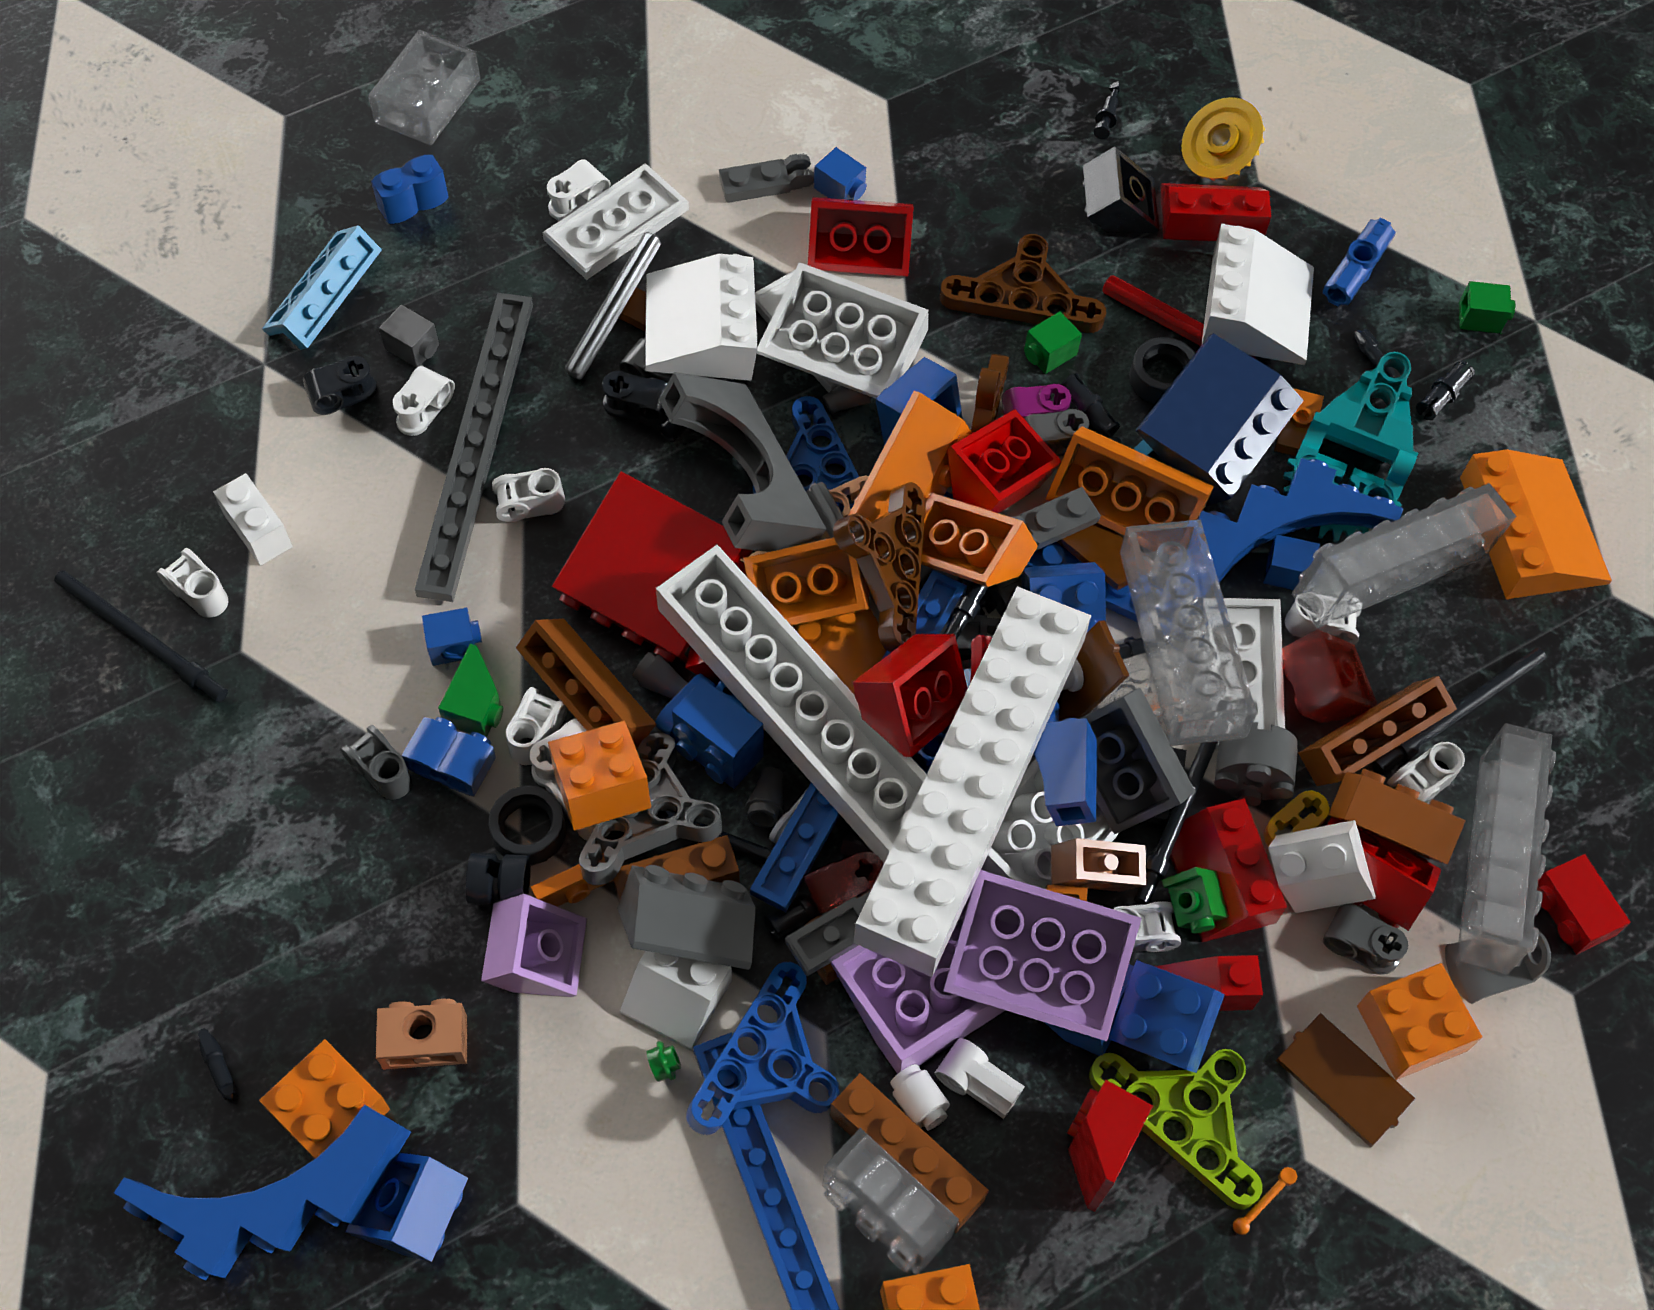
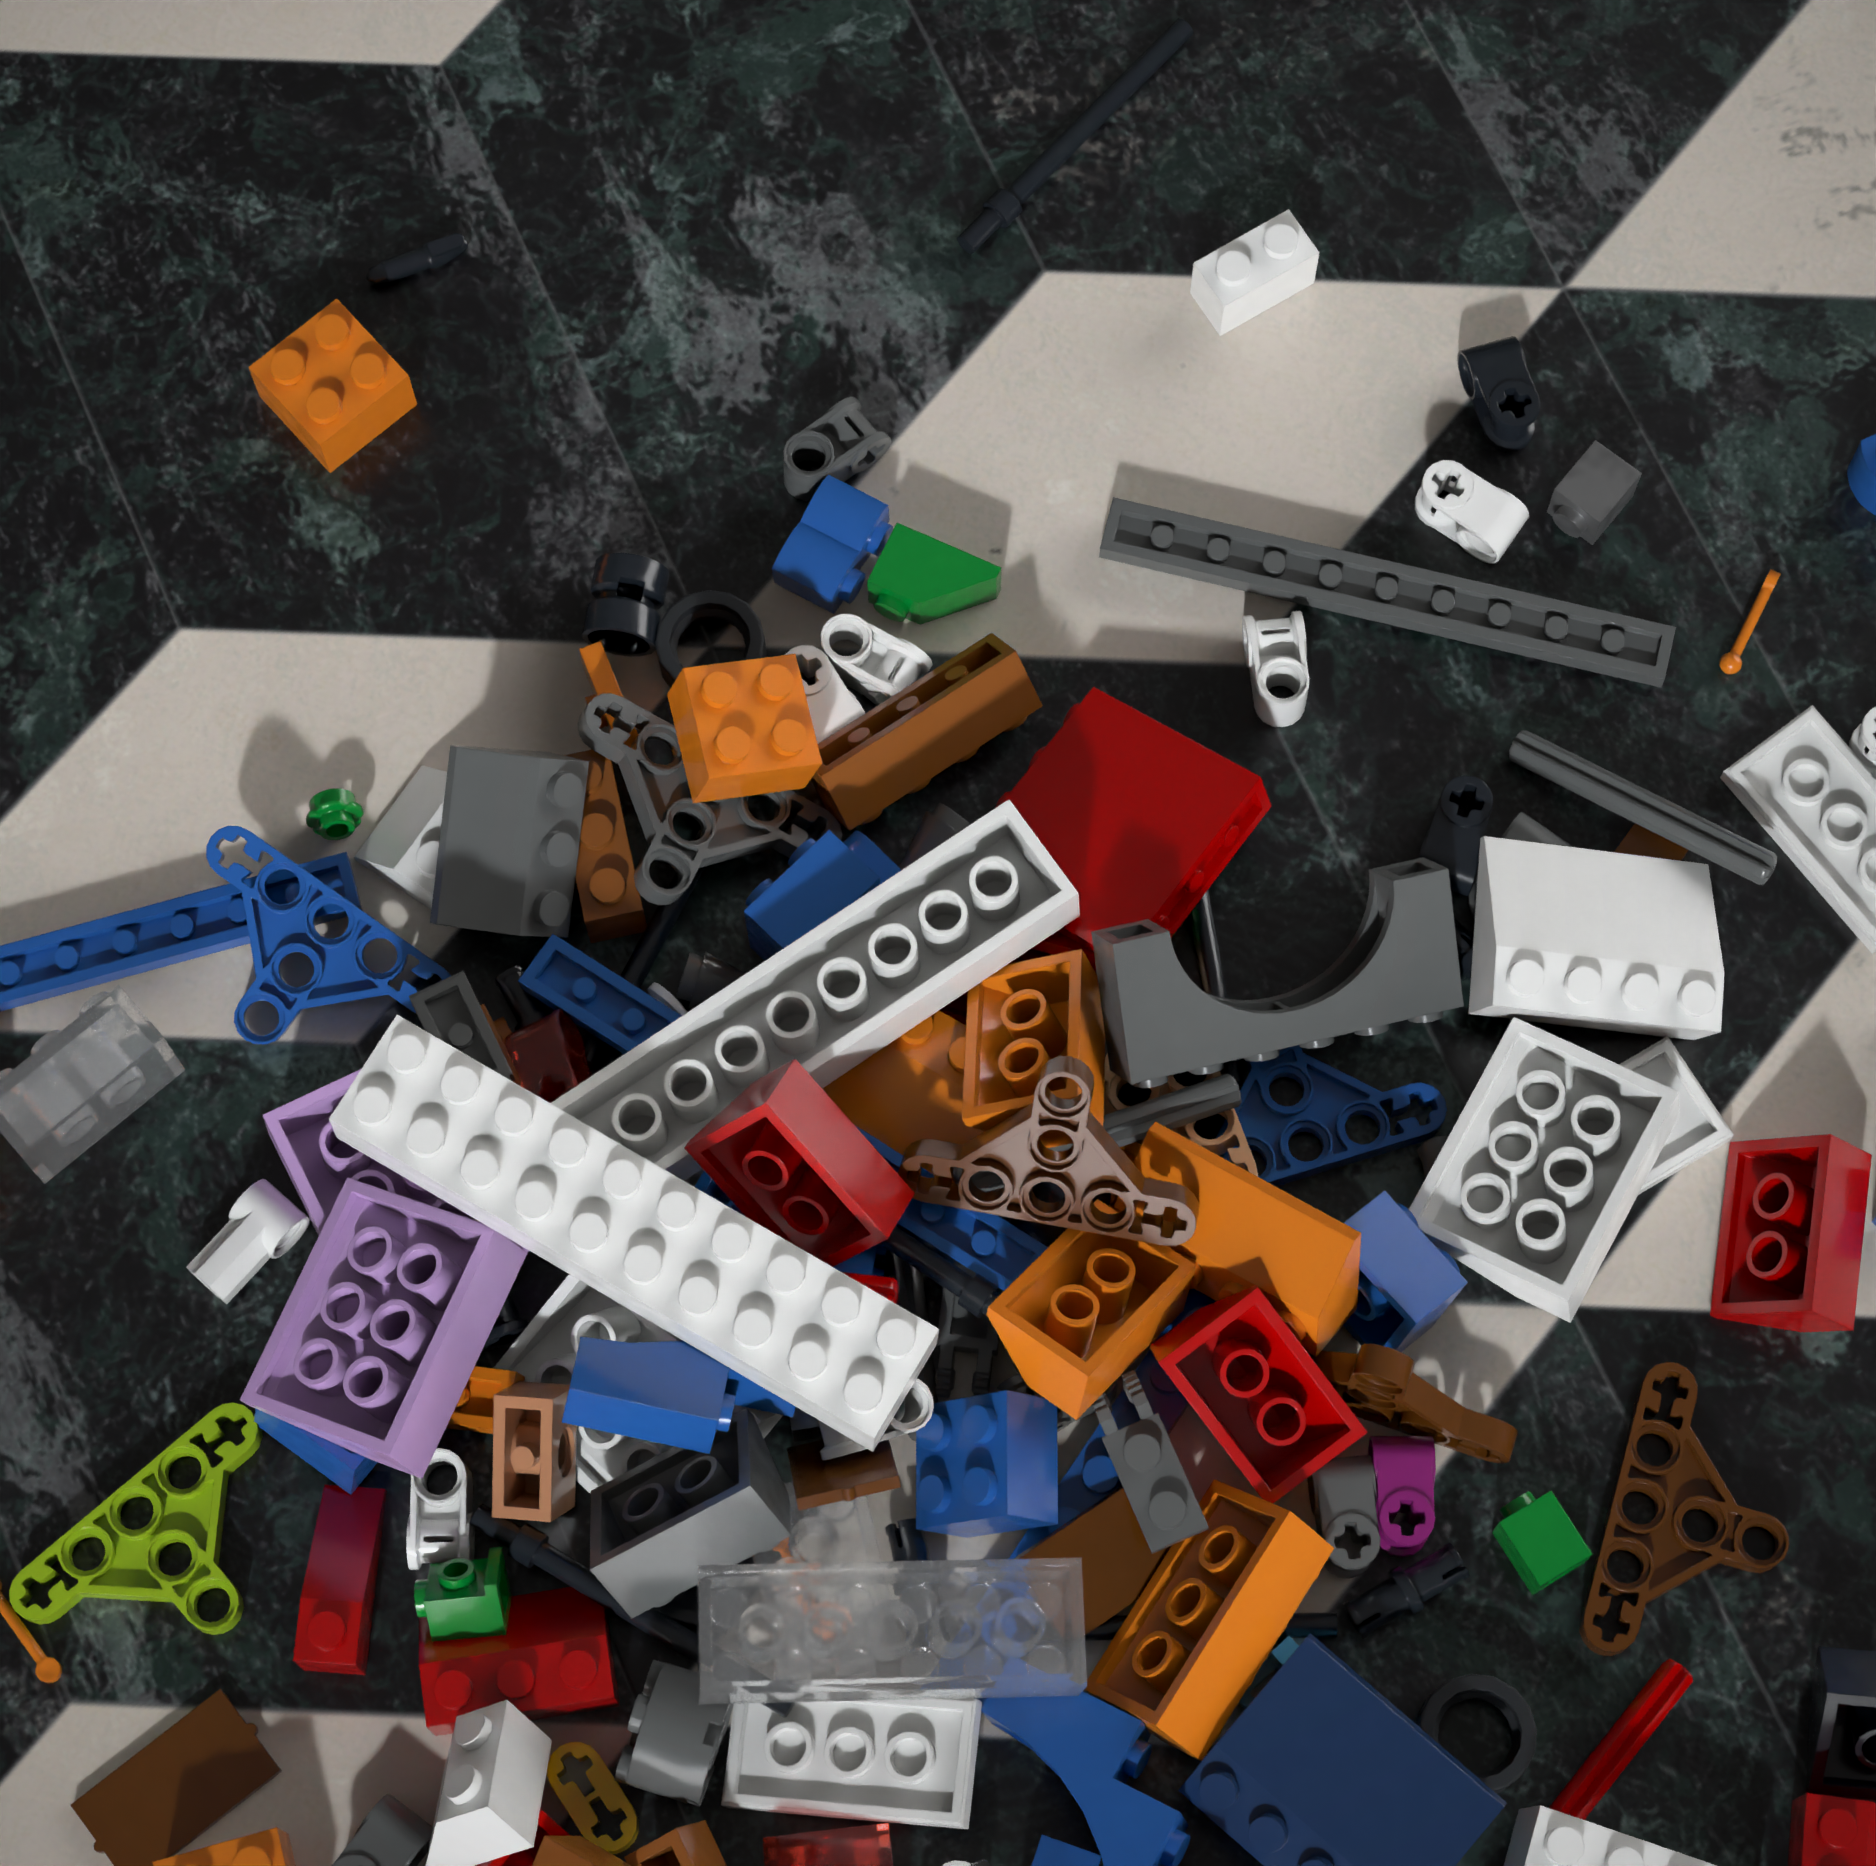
camera: 100 degrees right, 10 degrees up
blue arch [114,1105,411,1280] -> none
white piece [156,548,228,618] -> none
dark azure fence [262,225,382,350] -> none
slope [346,1153,468,1262] -> none
nougat brick [376,999,467,1070] -> none
blue brick [422,607,482,666] -> none
lavender slope [481,894,587,997] -> none
dark orange brick [830,1073,989,1233] -> none
white brick [890,1064,950,1130] -> none
red slope [1067,1079,1153,1212] -> none
blue brick [1108,960,1225,1073] -> none
none -> orange hinge [1719,569,1781,675]

